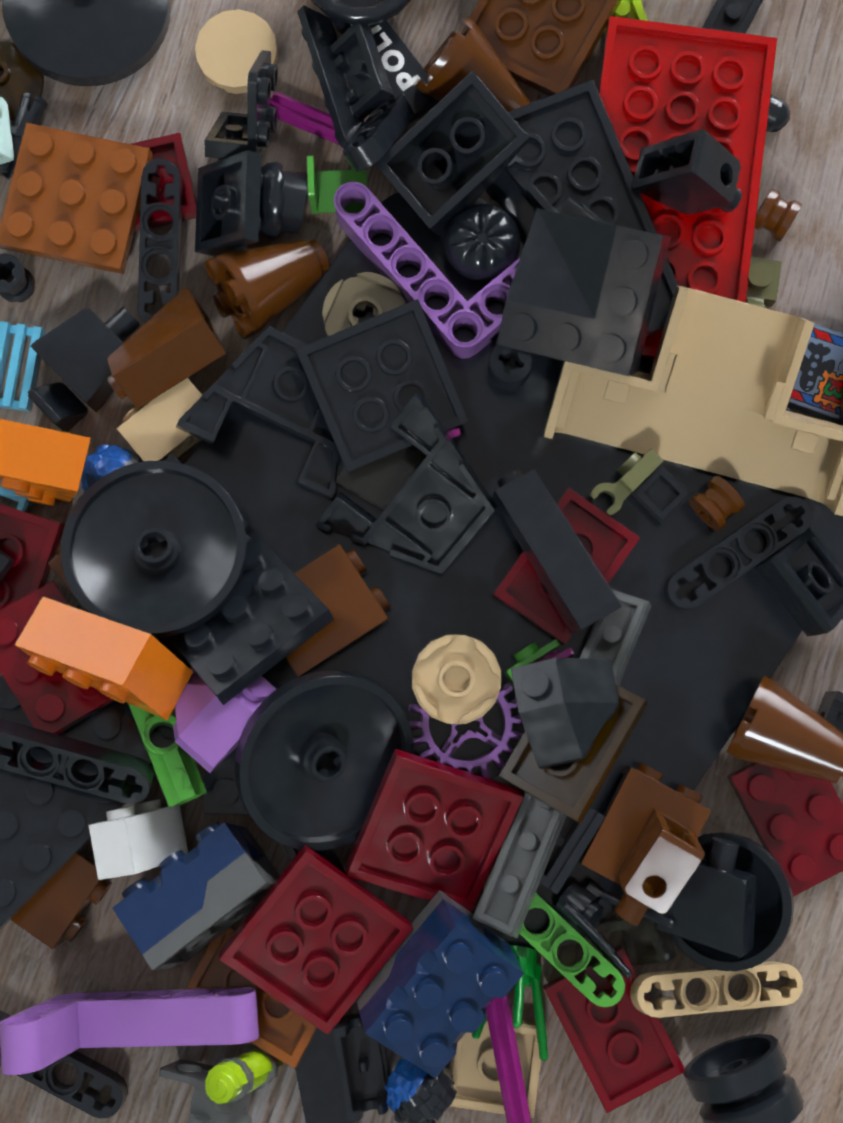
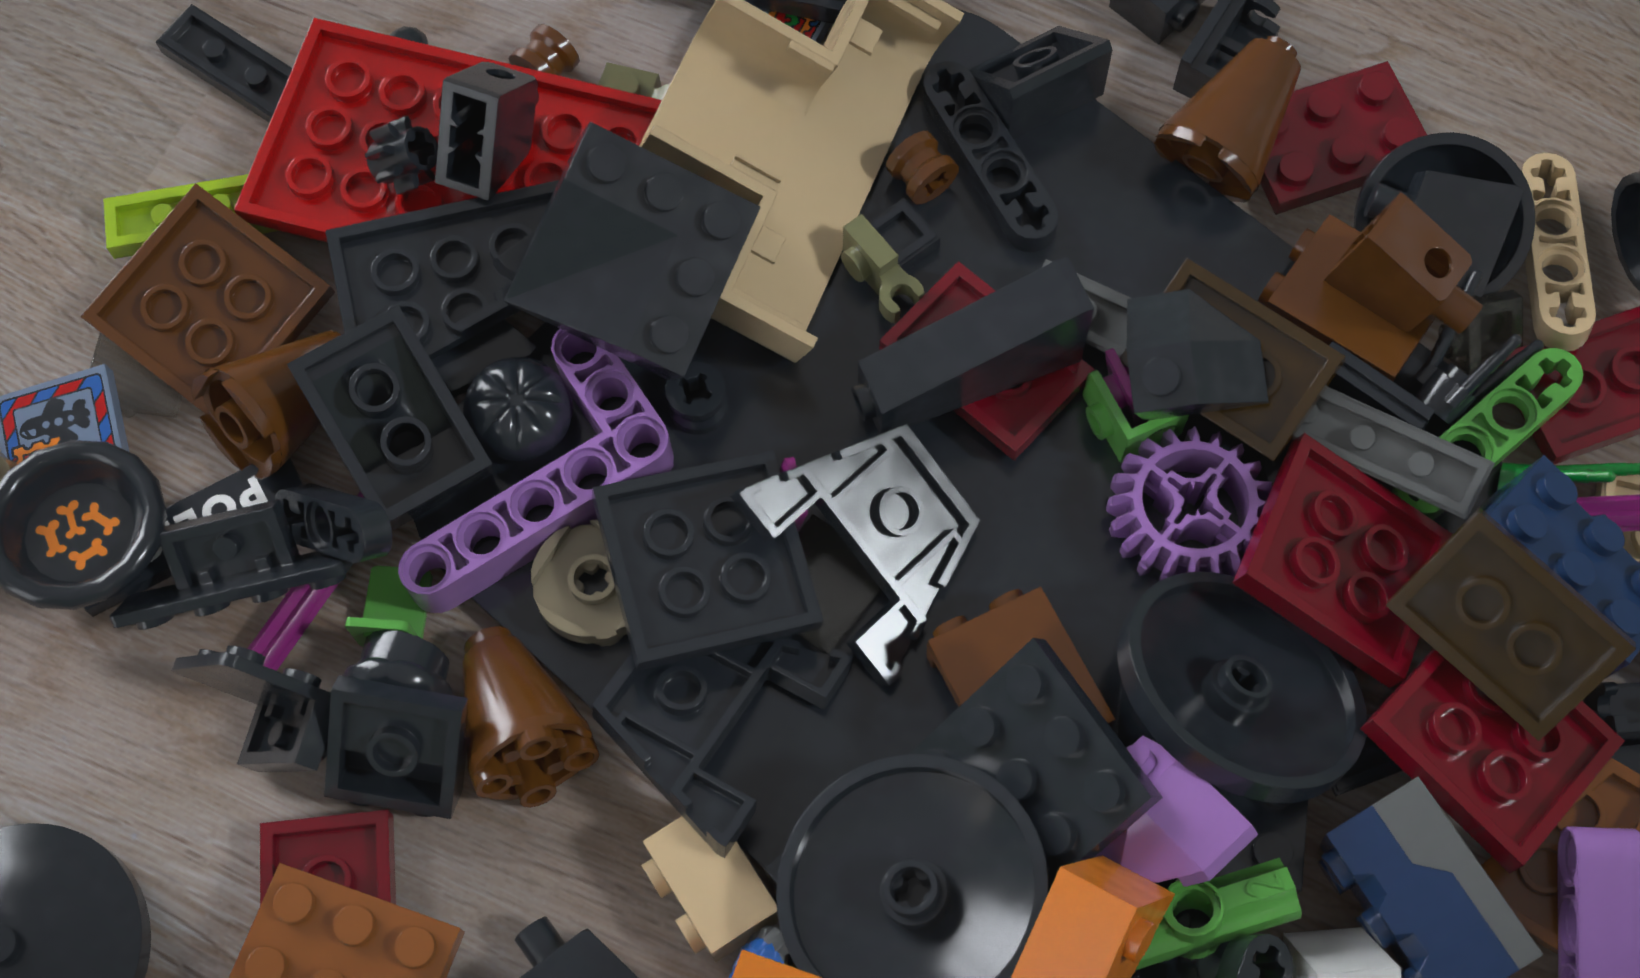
camera: 80 degrees left, 15 degrees down
reddish brown slope [107,287,226,409] -> none
black beam [138,158,183,323] -> none
tan tile [195,9,279,94] -> none
tan tile [412,635,501,724] -> none
none -> black gear [365,116,438,195]
none -> dark brown plate [1386,508,1636,741]

